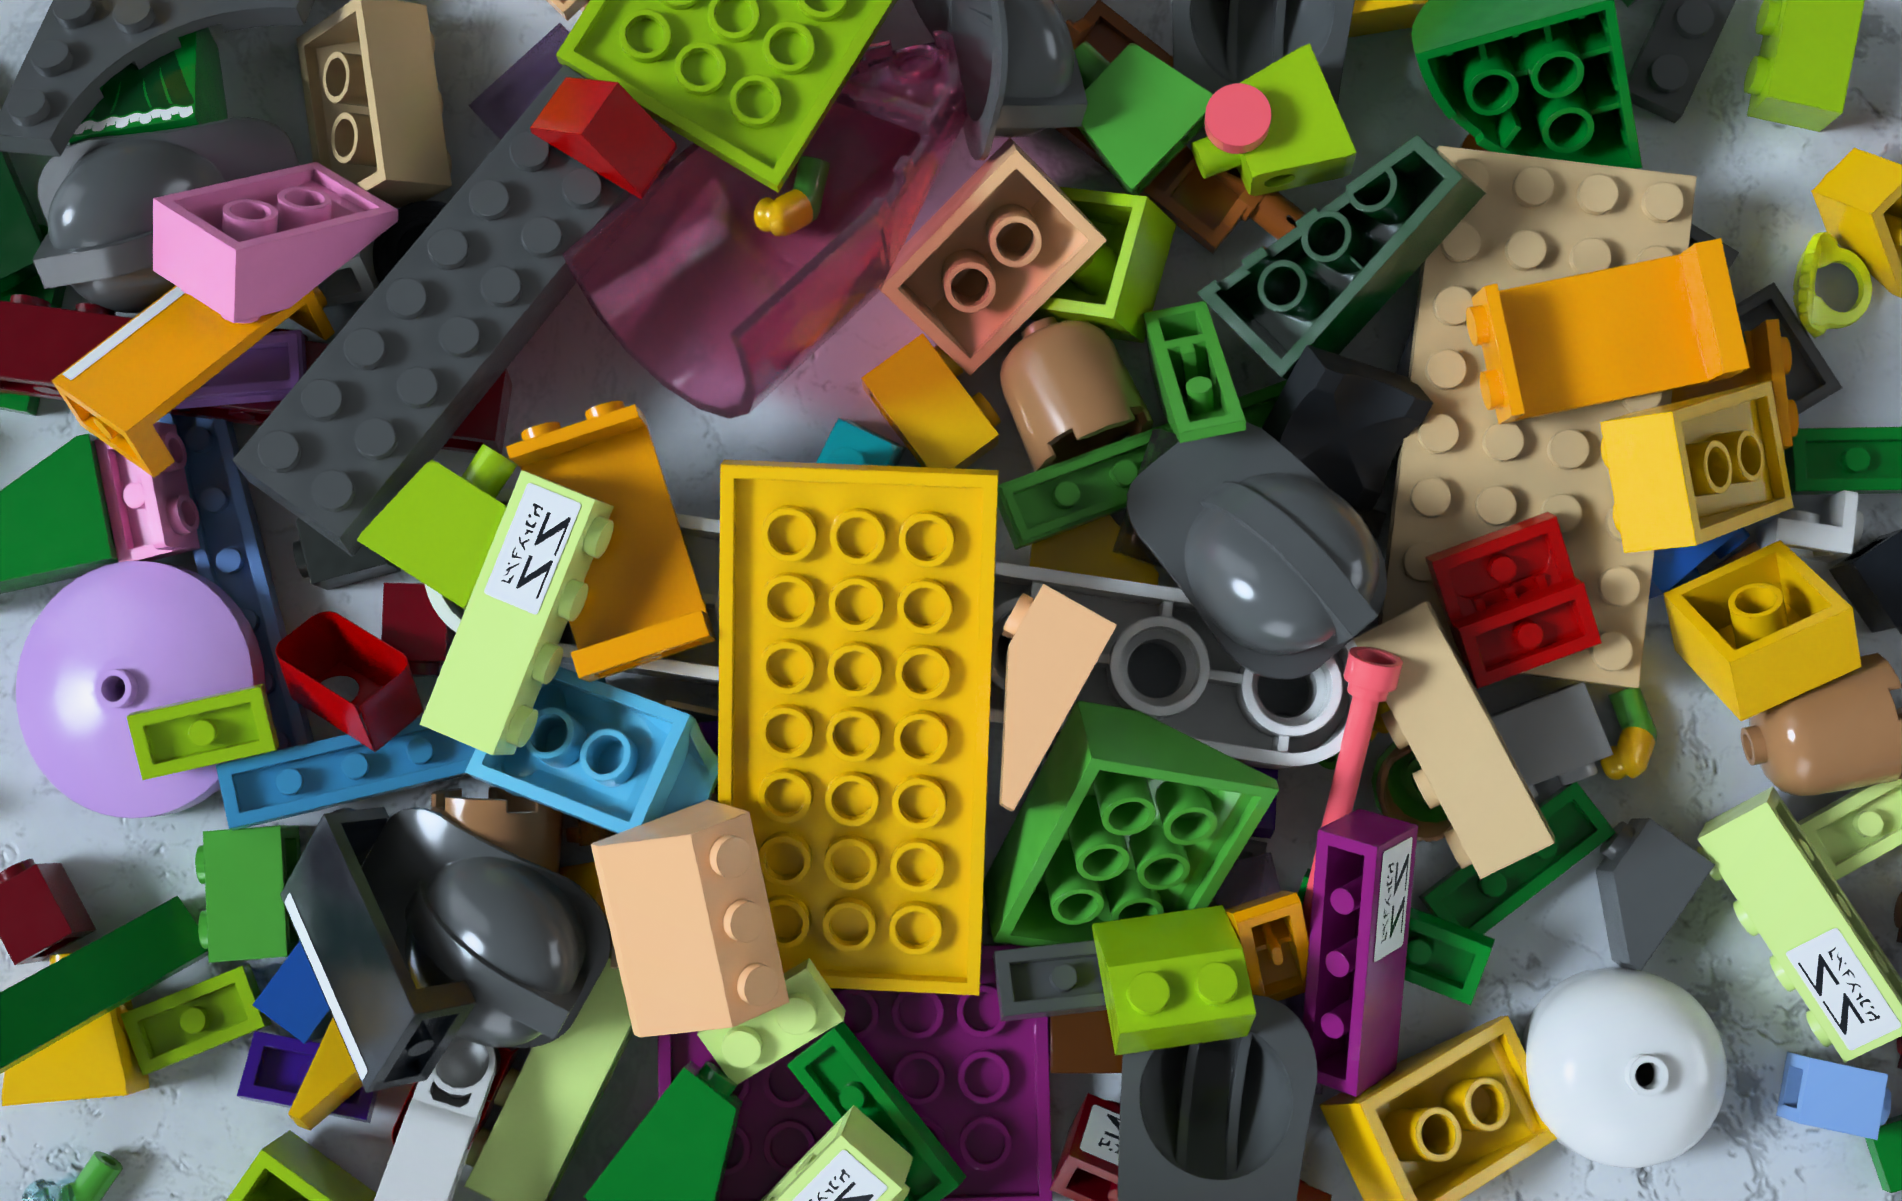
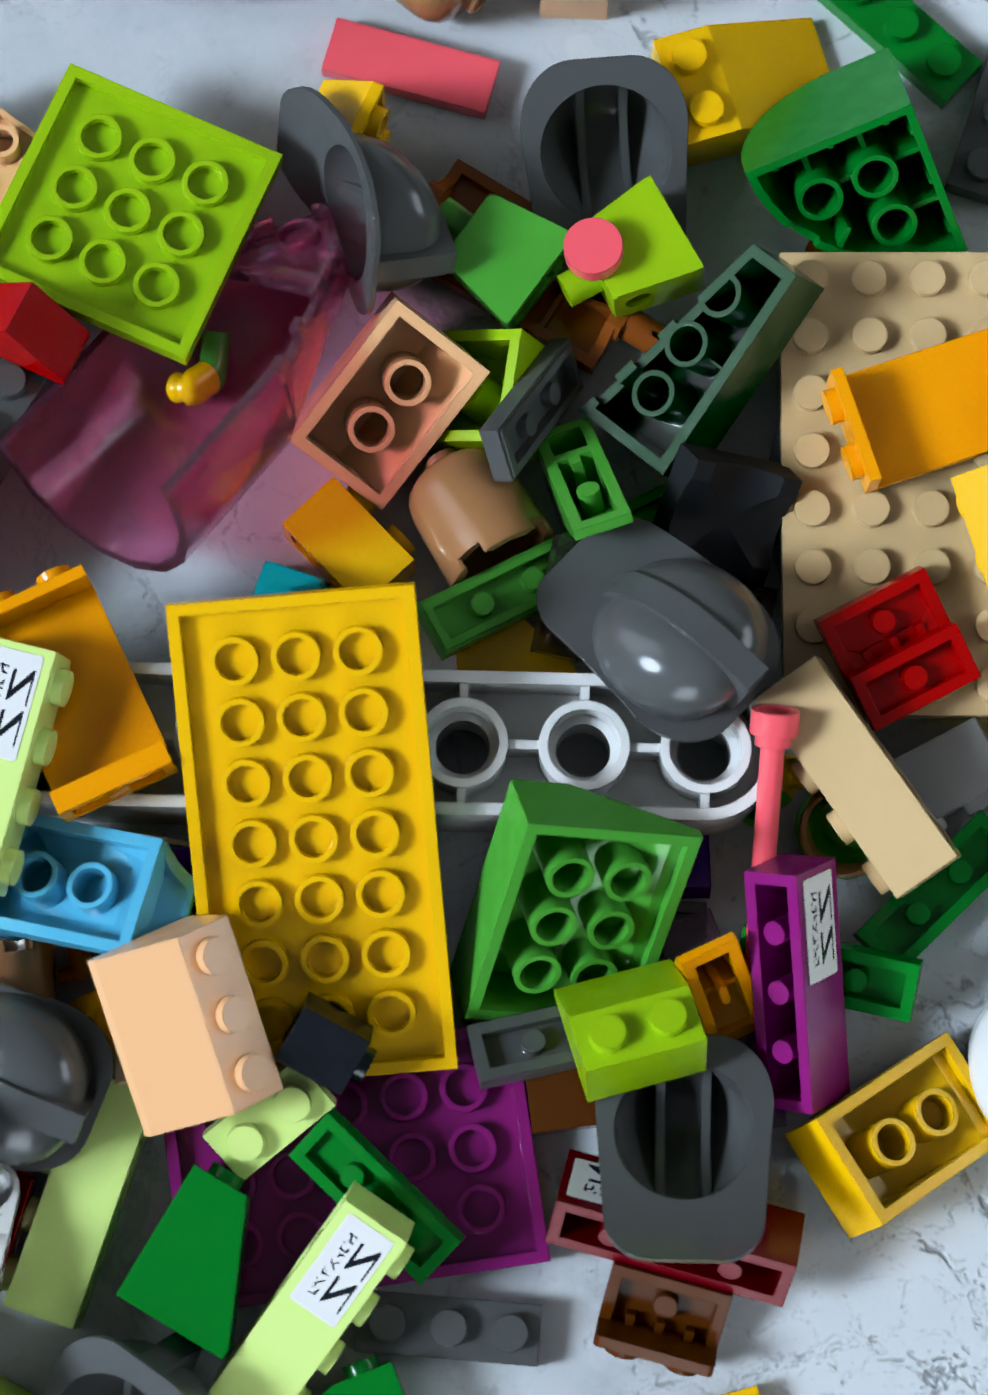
camera: 10 degrees left, 5 degrees down
light nougat slope [999,584,1117,811] -> none
none -> black brick [275,991,377,1095]
none -> dark grey tile [479,338,583,482]

